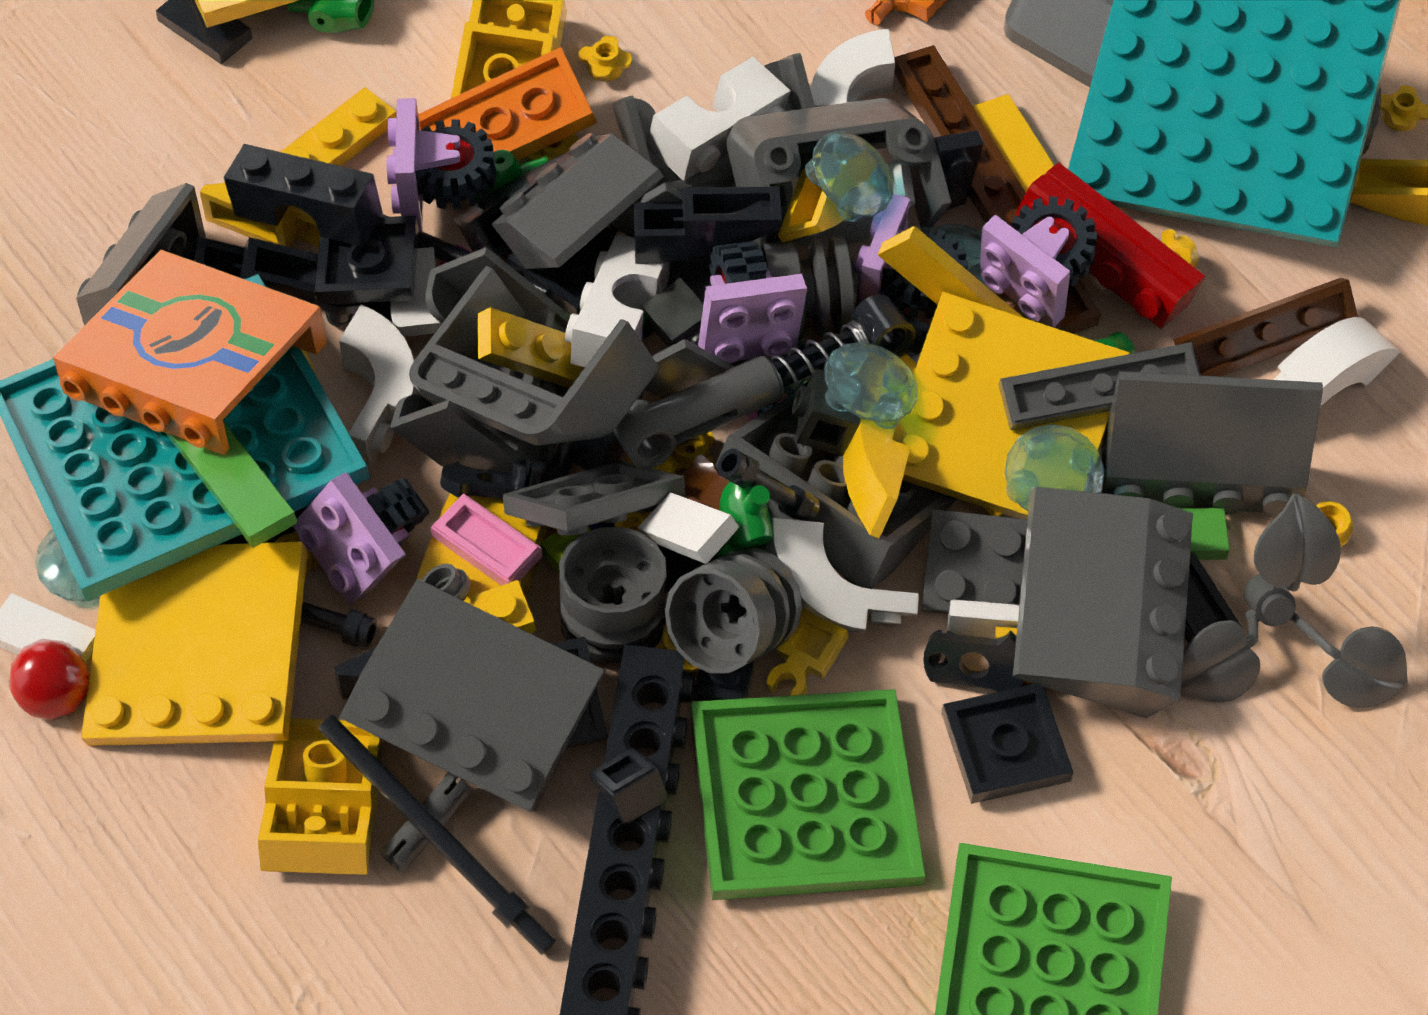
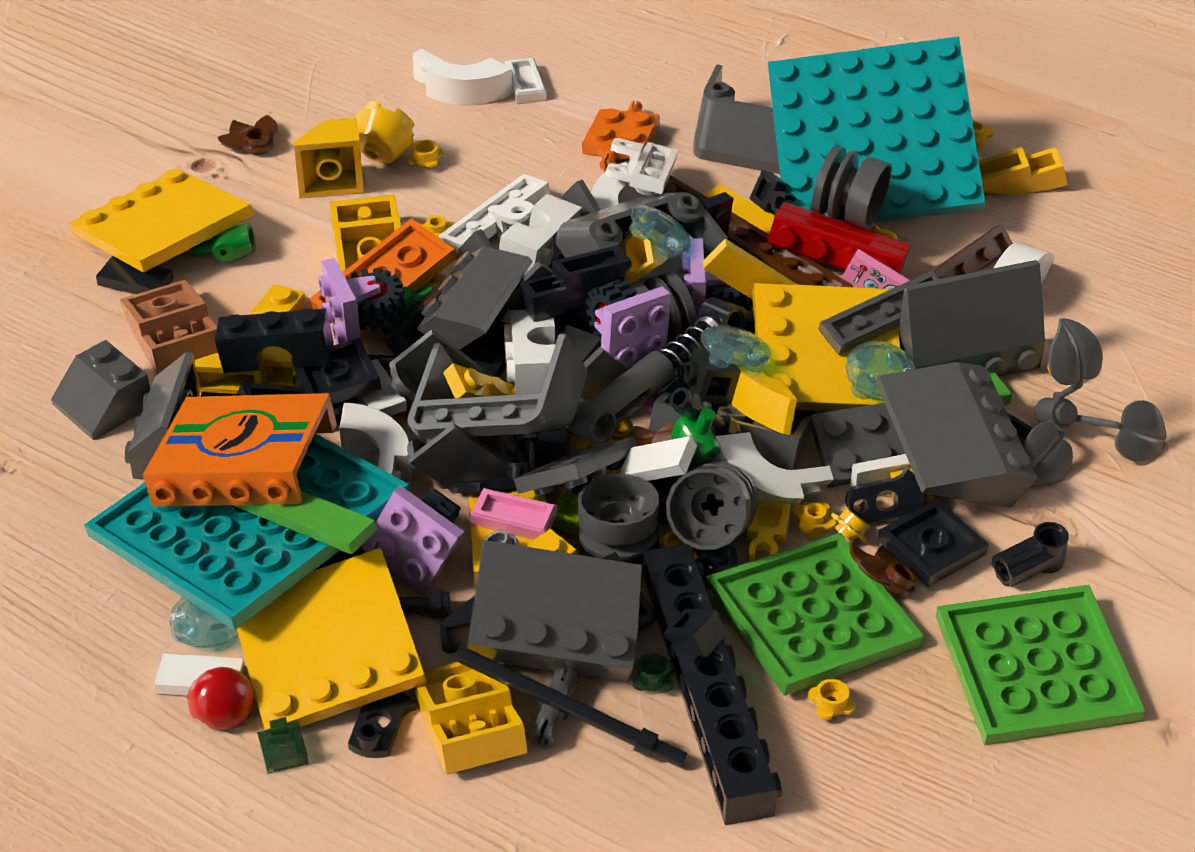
camera: 20 degrees left, 15 degrees down
lavender plate [979,196,1097,328] -> none
none -> dark grey slope [51,340,150,440]
none -> nougat slope [120,280,218,374]
none -> clear green tile [257,717,309,774]
none -> black piece [348,692,416,758]
none -> white plate [438,174,550,255]
none -> white plate [605,138,678,196]
none -> clear green plate [632,653,675,693]
none -> black plate [749,169,796,214]
none -> yellow plate [793,501,836,538]
none -> yellow plate [808,679,856,720]
none -> dark grey wheel [812,145,892,230]
none -> yellow plate [831,508,870,543]
none -> bright pink tile [842,249,910,289]
none -> reddish brown plate [850,542,917,597]
none -> black piece [991,522,1069,586]

